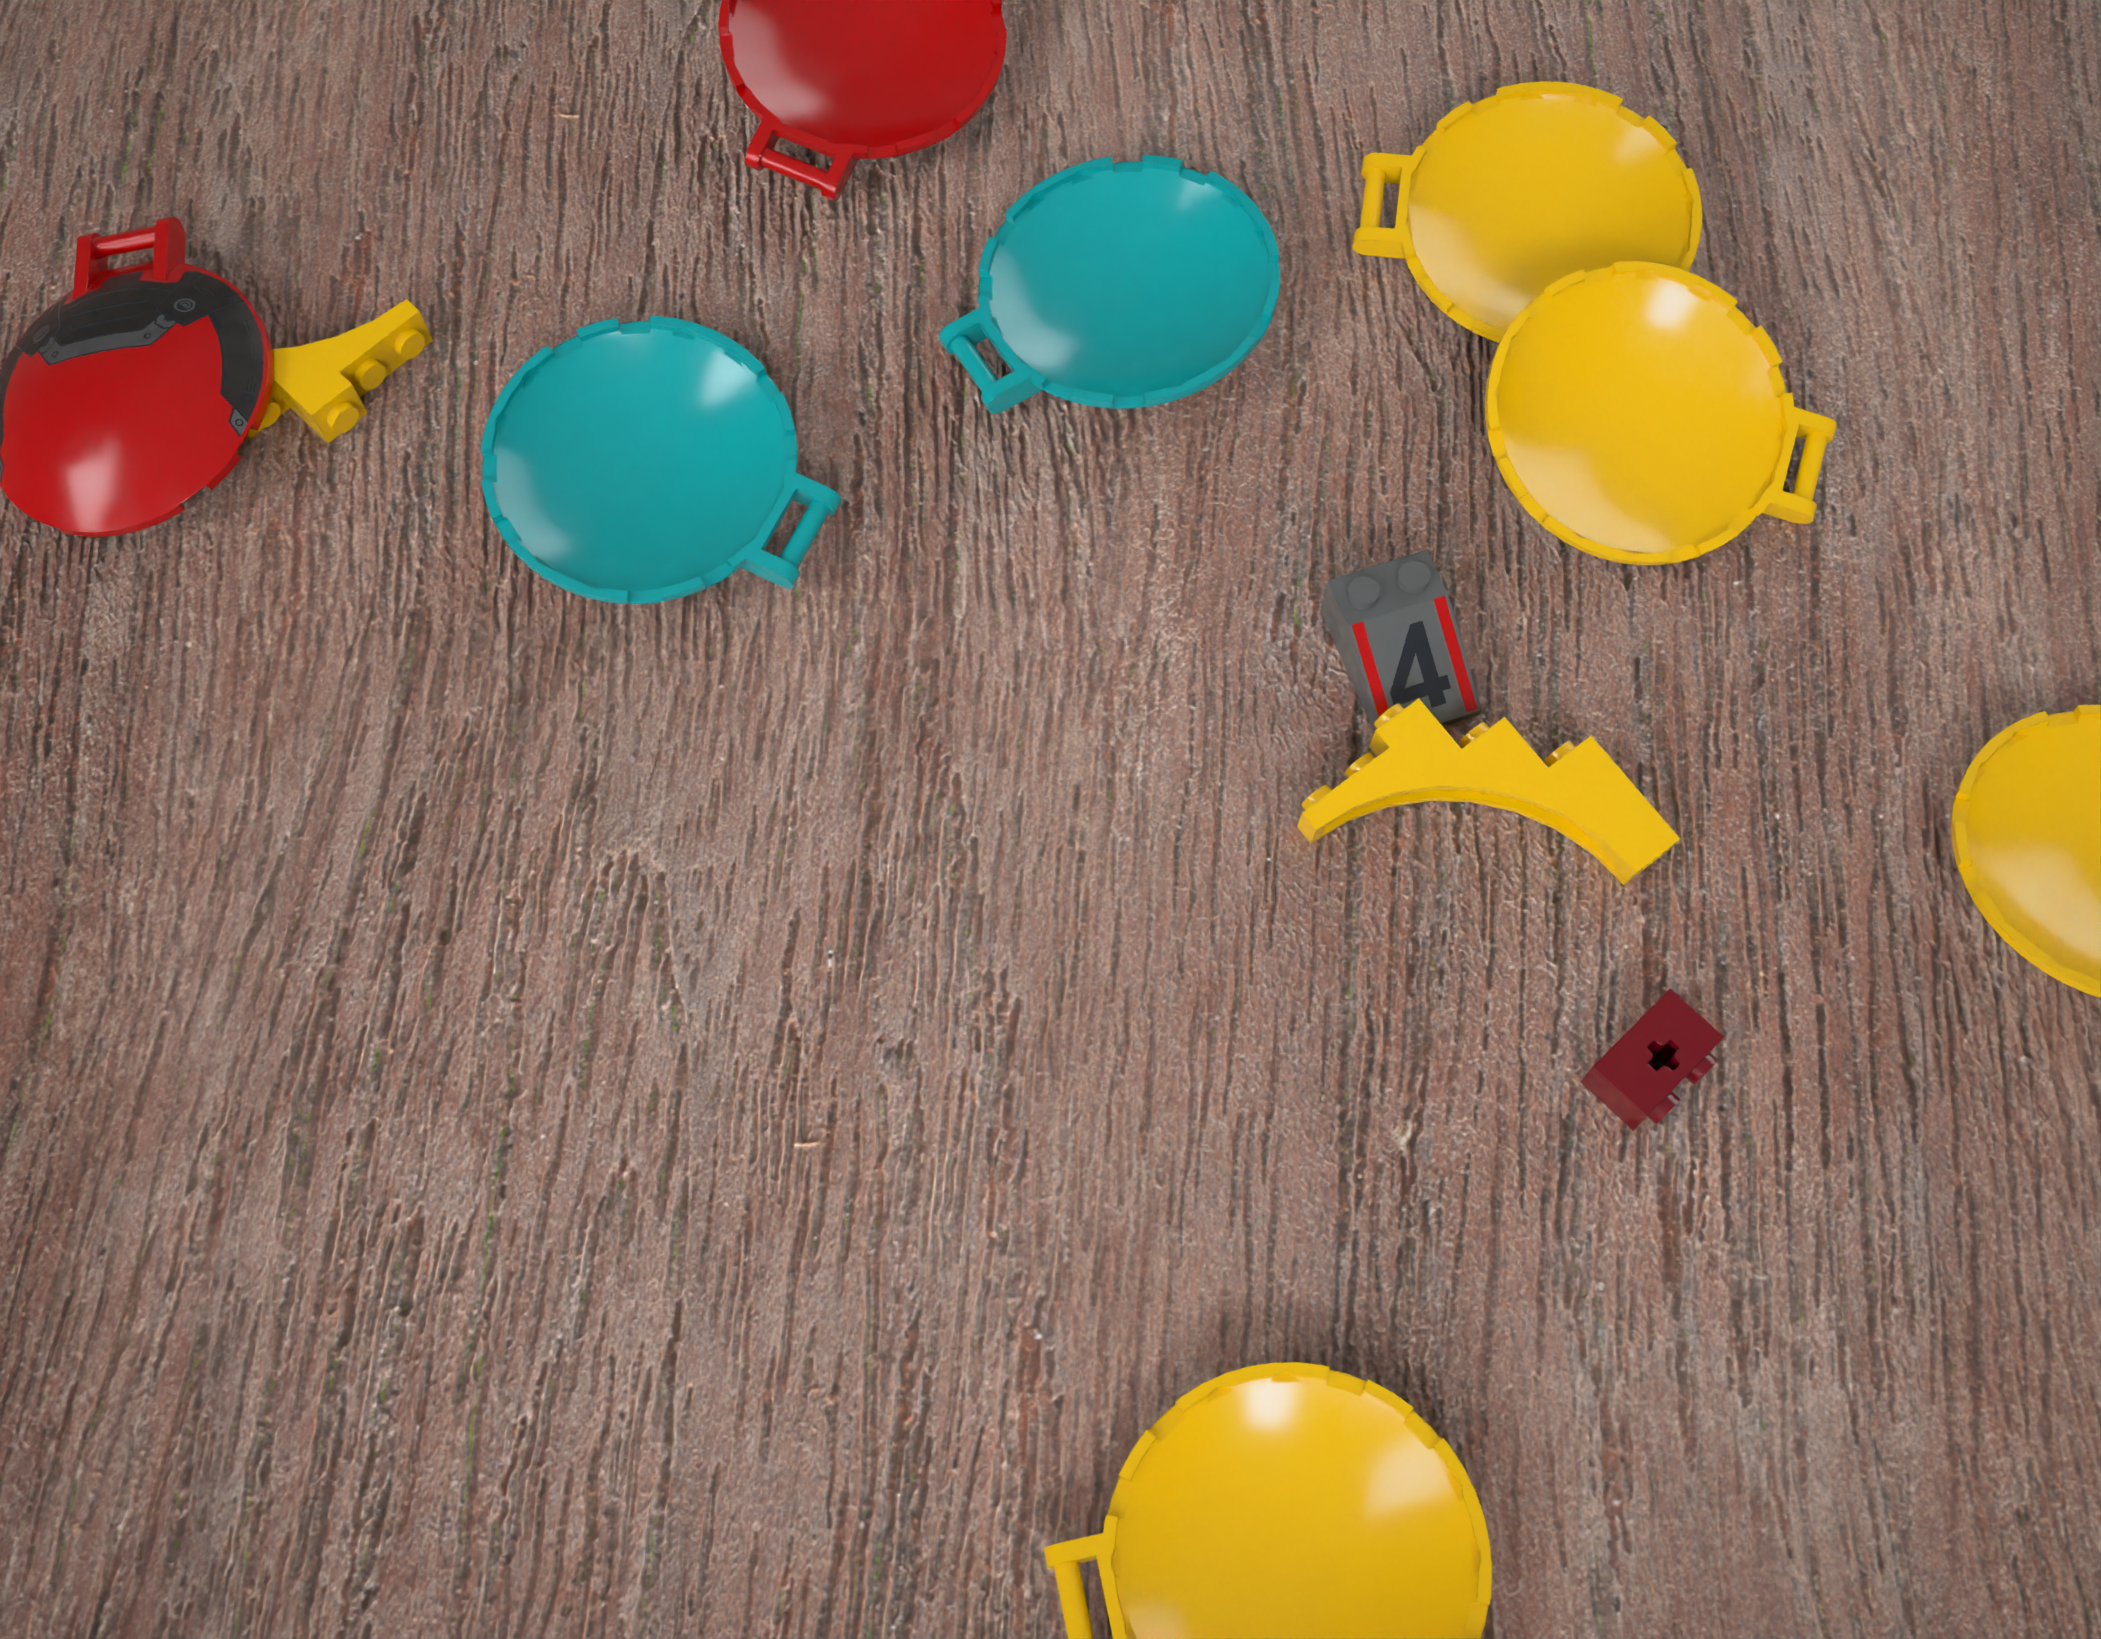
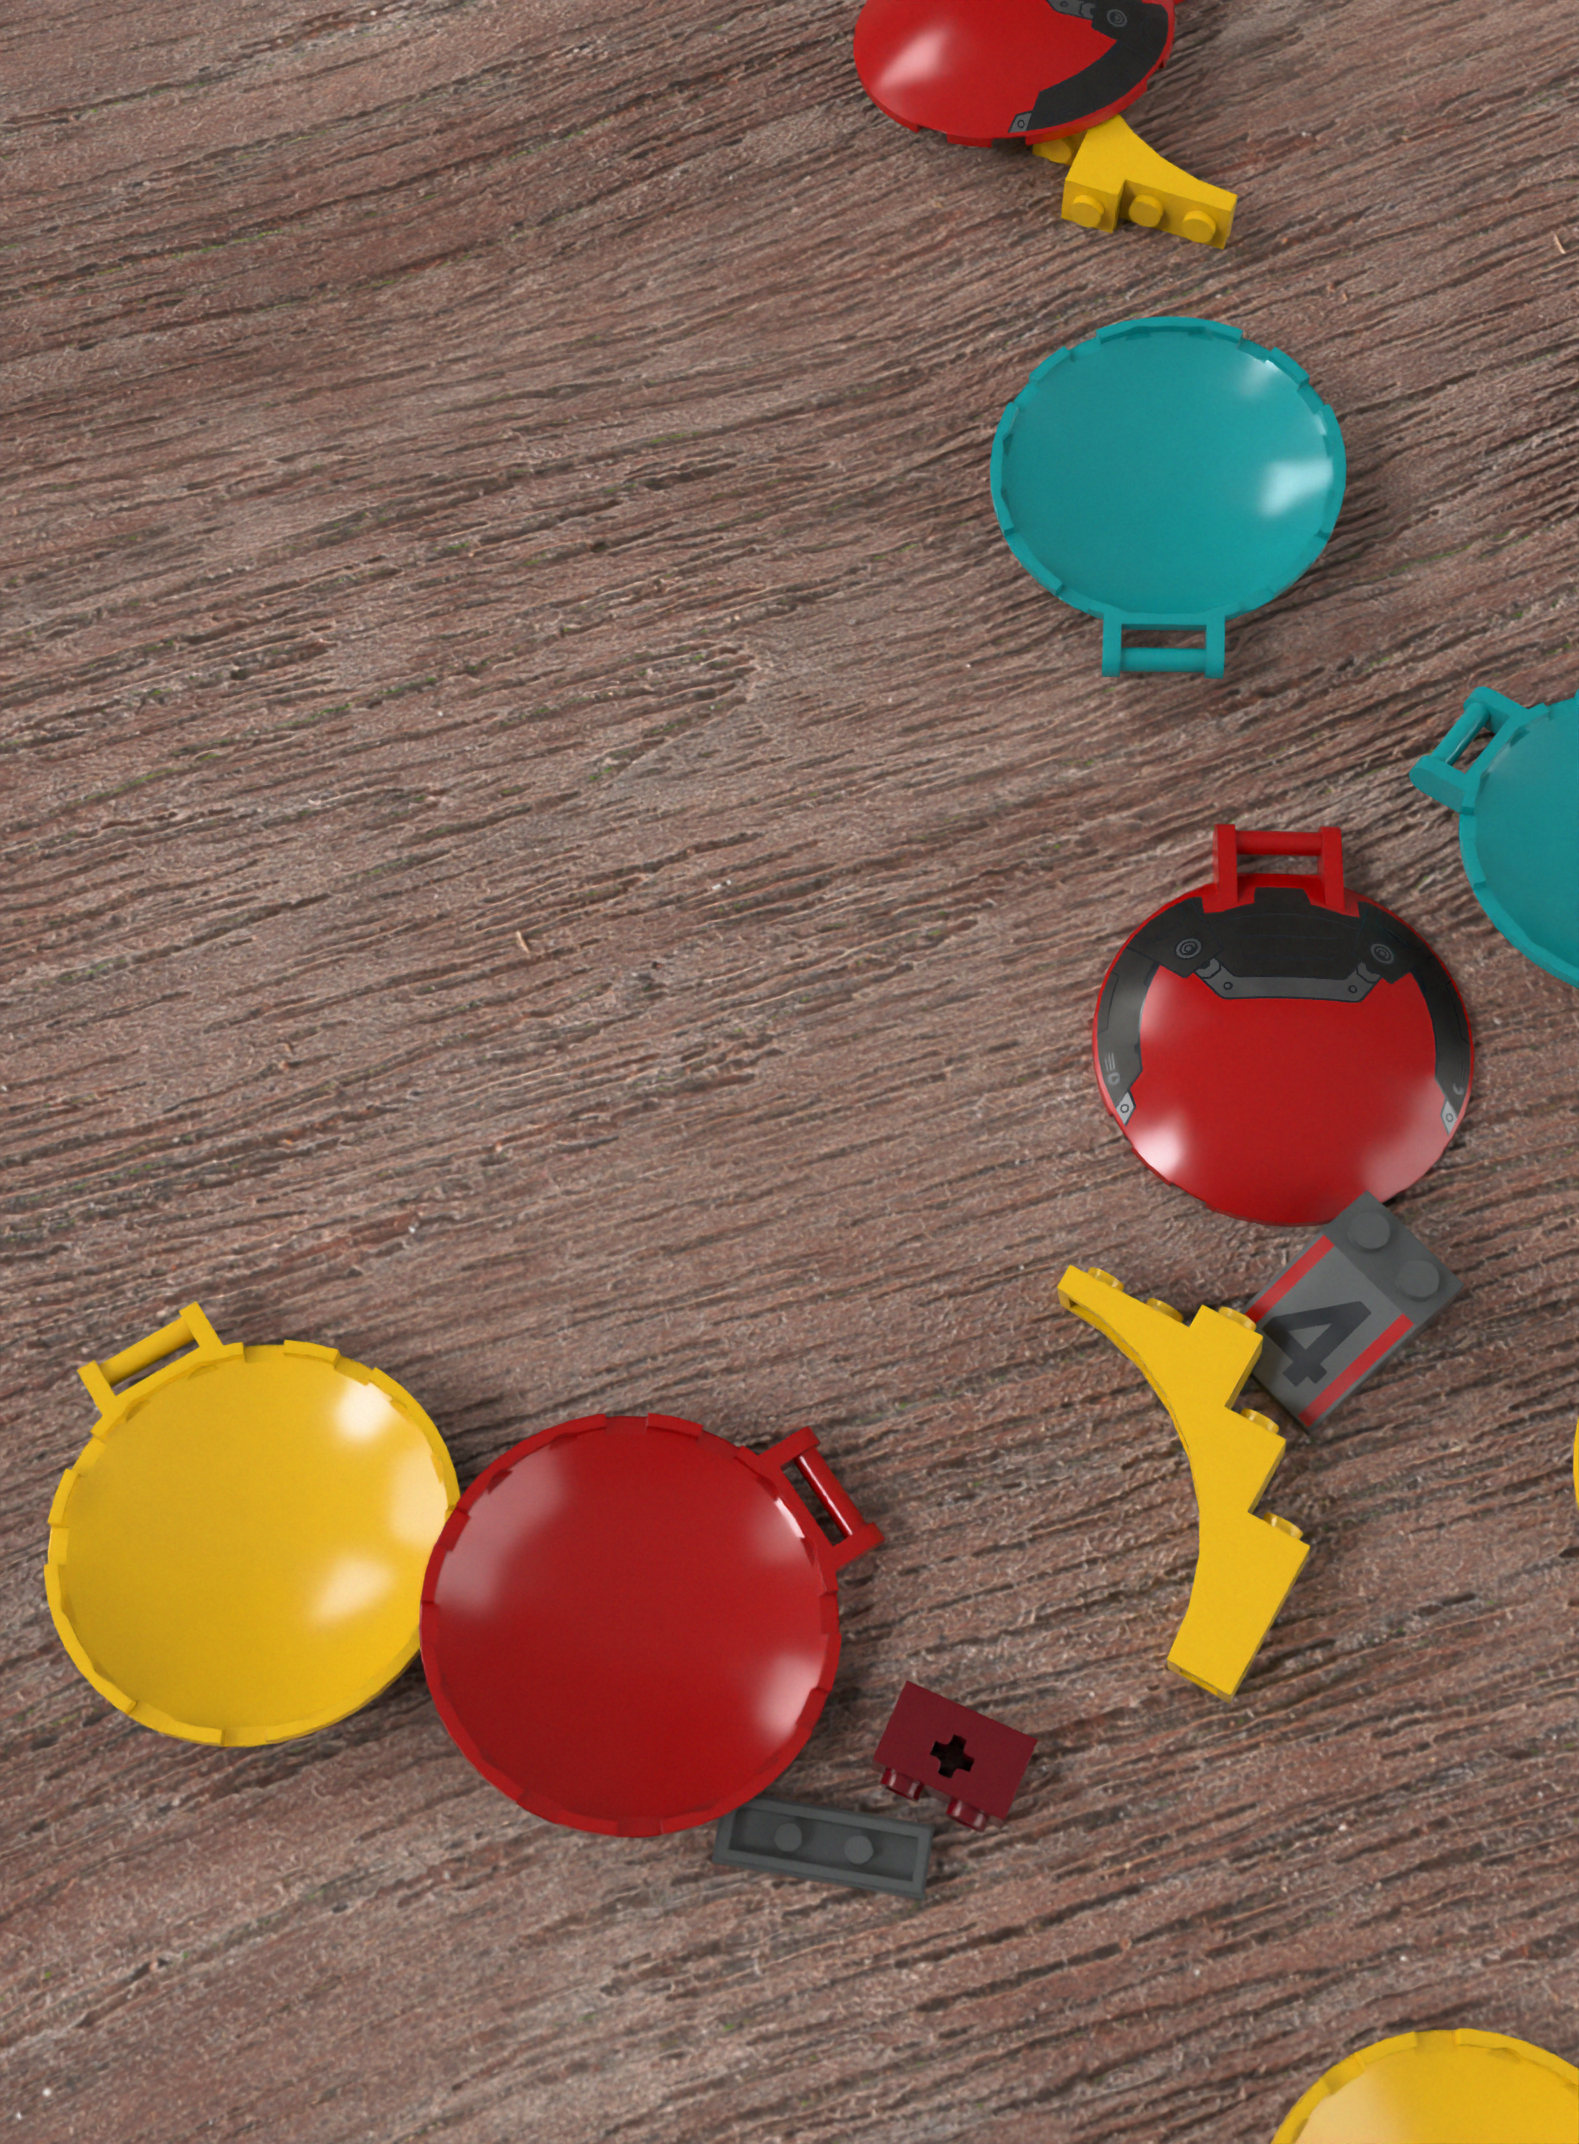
camera: 70 degrees right, 0 degrees up
none -> red dish [419,1413,886,1838]
none -> dark grey tile [712,1795,934,1901]
none -> red dish [1091,823,1474,1227]

